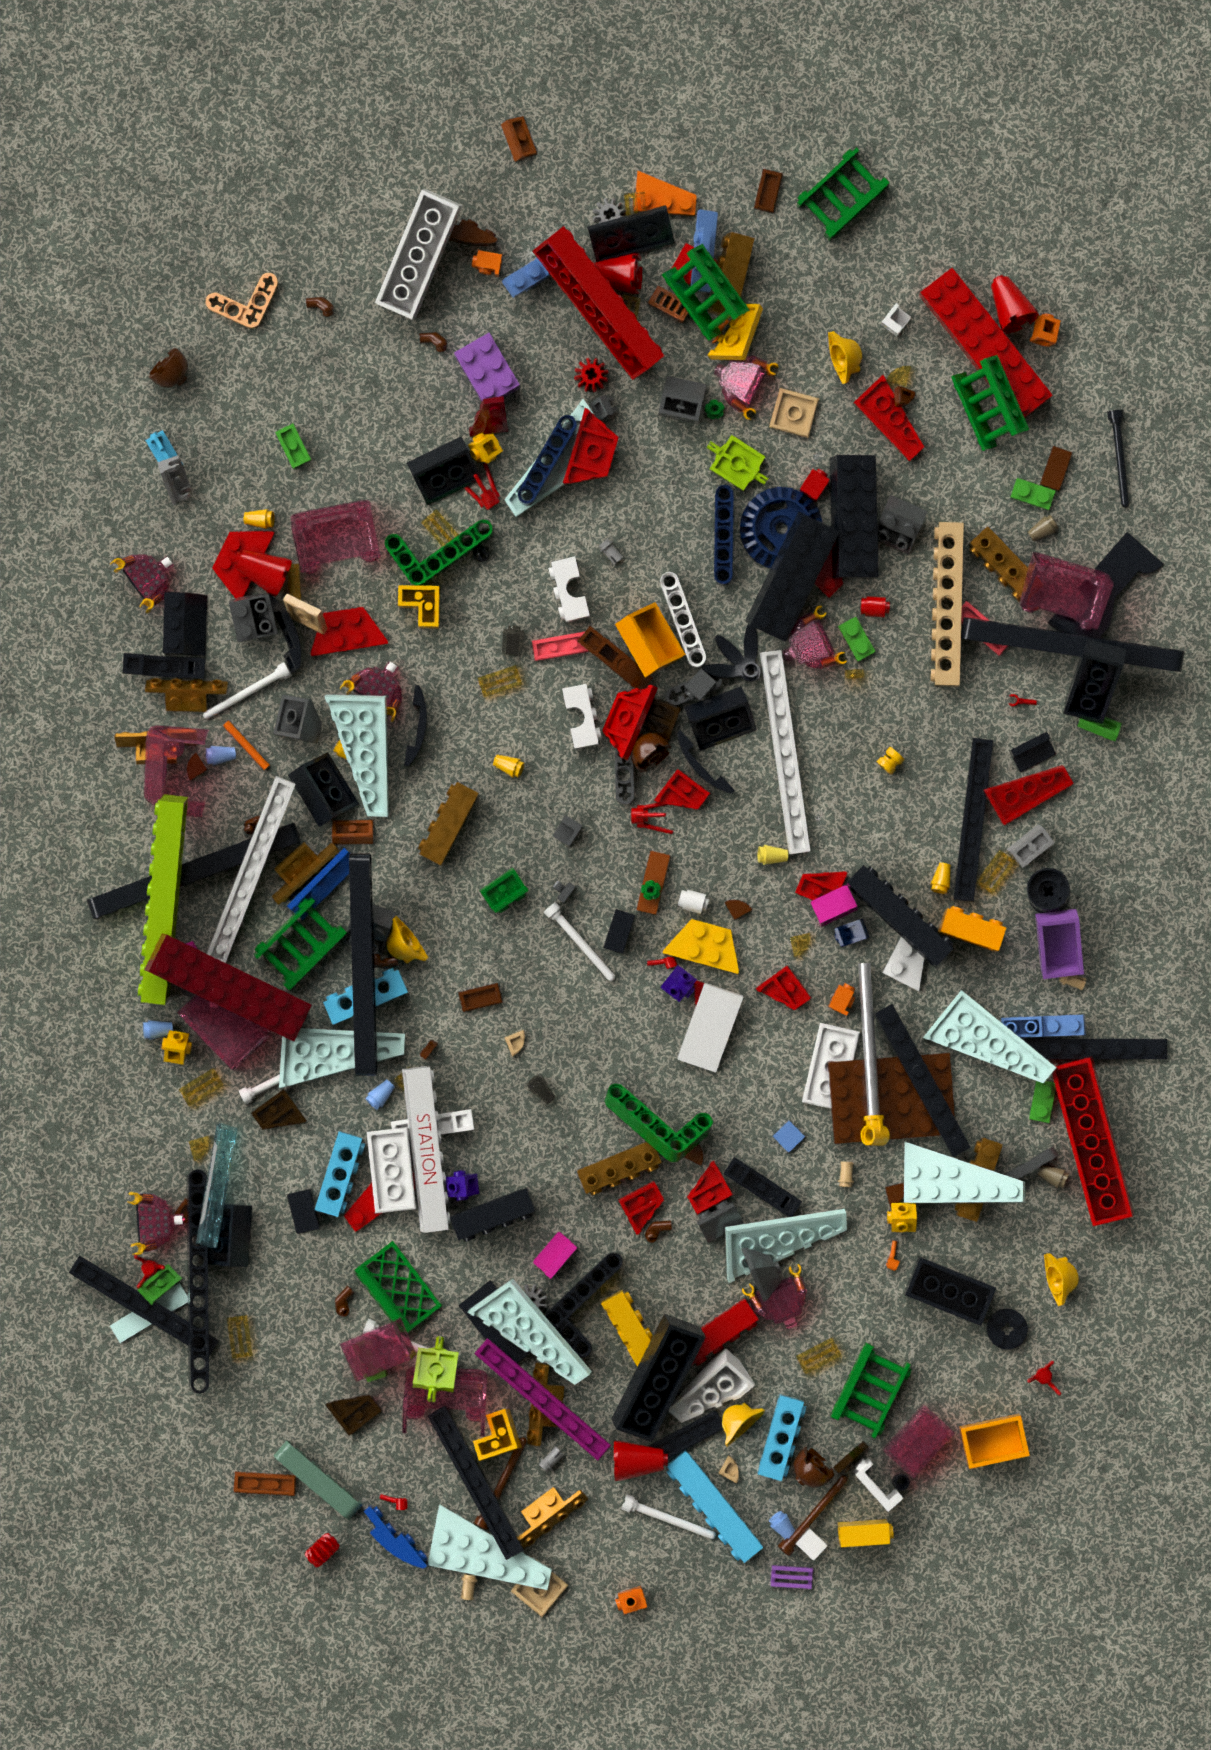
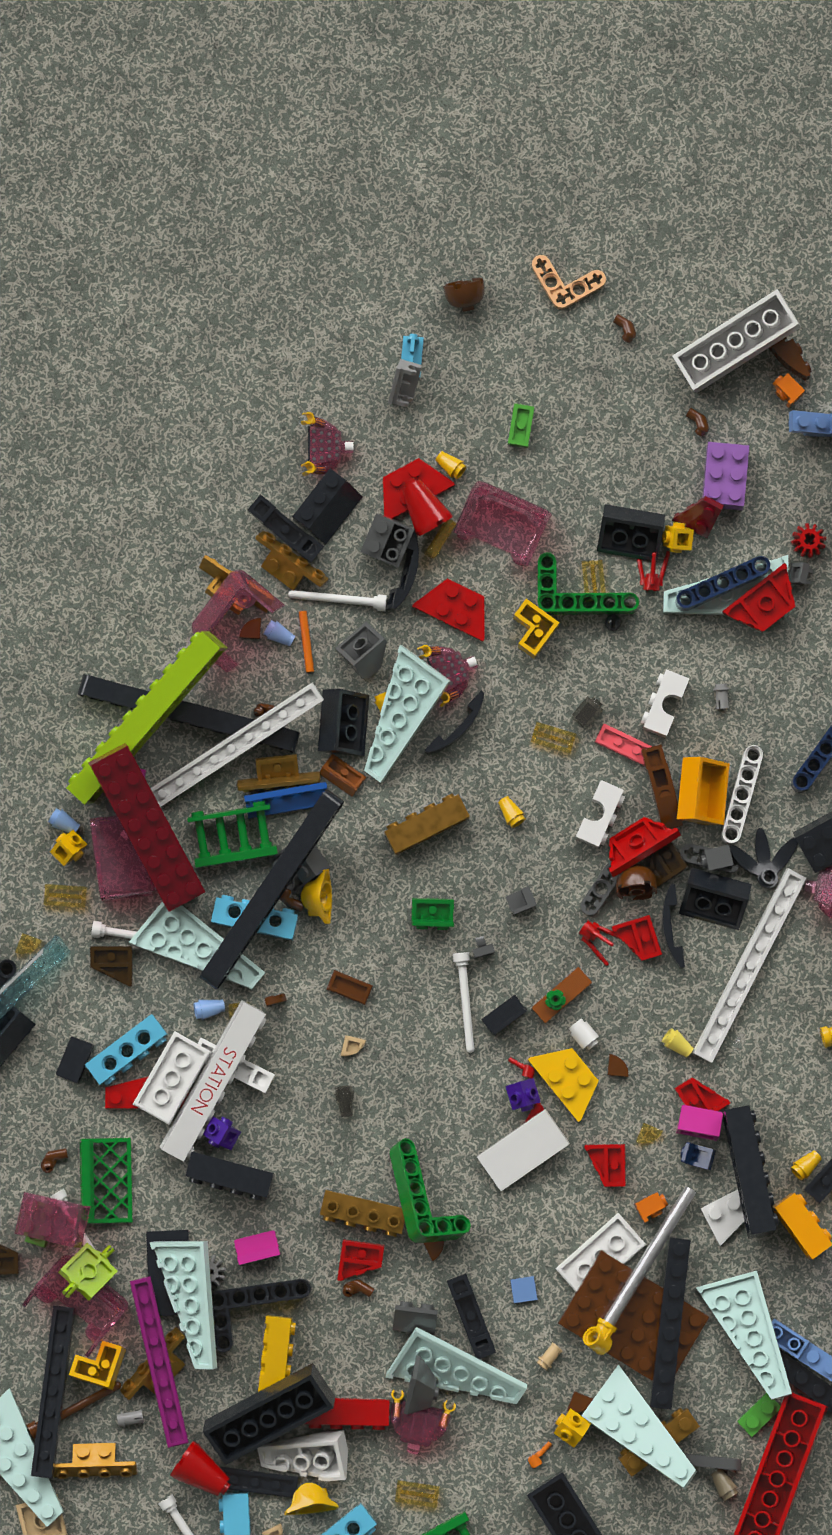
camera: 35 degrees right, 5 degrees down
tan tile [283,594,328,634] -> none
red wing [687,1161,733,1215] -> none

